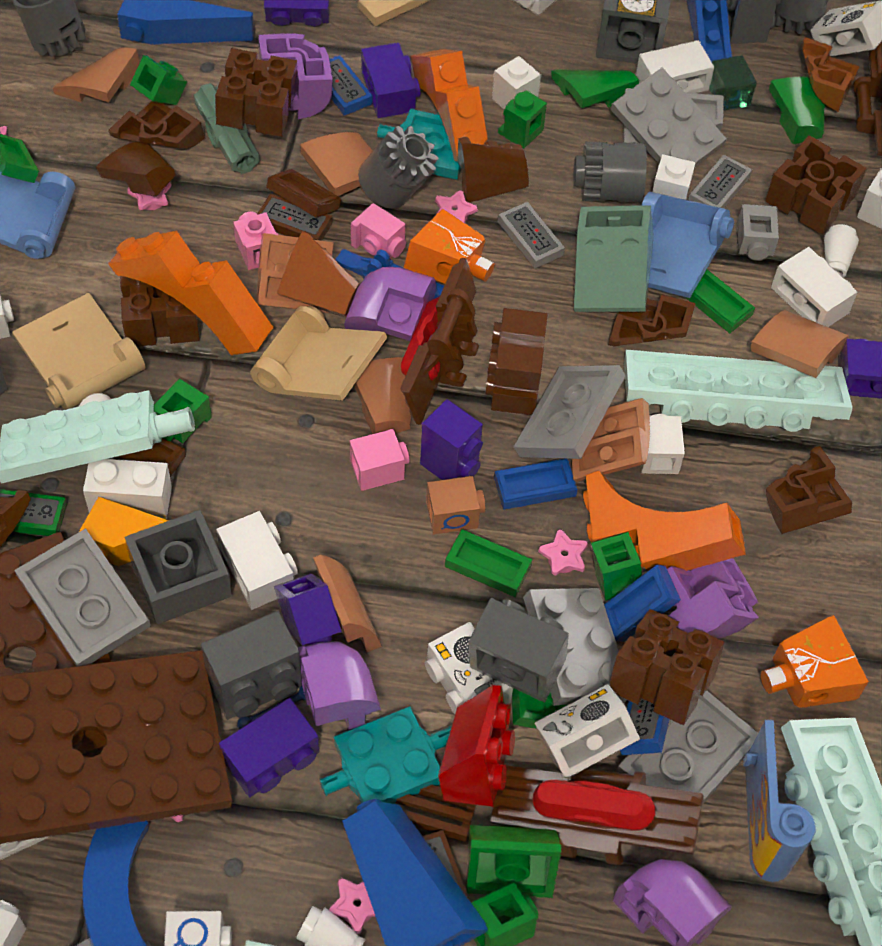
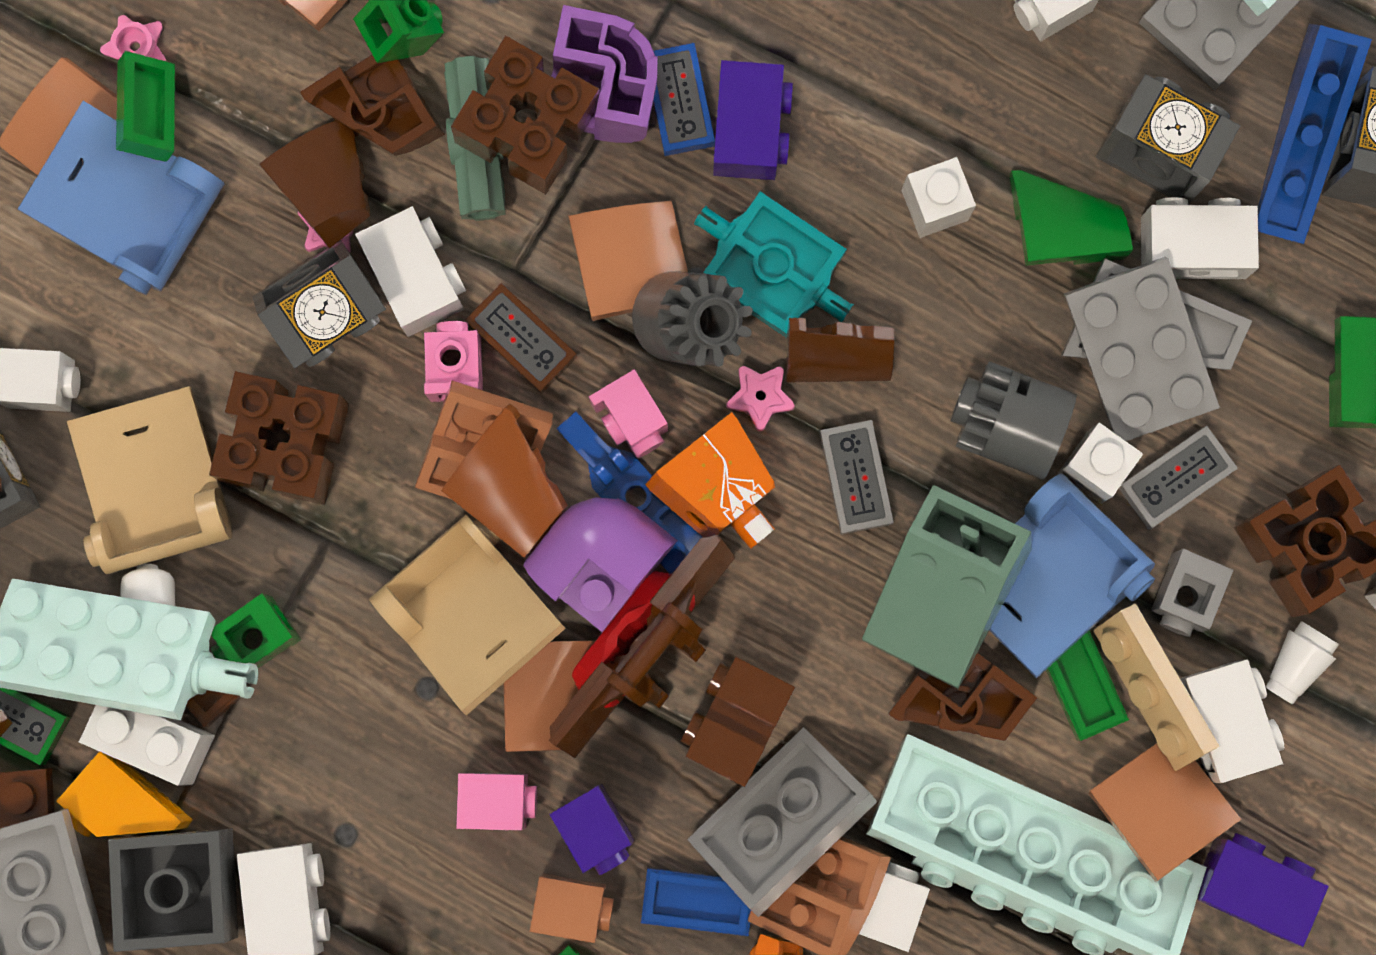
camera: 25 degrees right, 25 degrees up
orange arch [108,231,274,355] -> none
reddish brown tile [266,168,341,218] -> none
orange arch [411,49,488,161] -> none
green brick [498,90,547,149] -> none
clear green brick [709,55,757,111] -> none
none -> brick [252,240,386,369]
none -> white brick [355,206,466,337]
none -> tan plate [1093,604,1220,772]

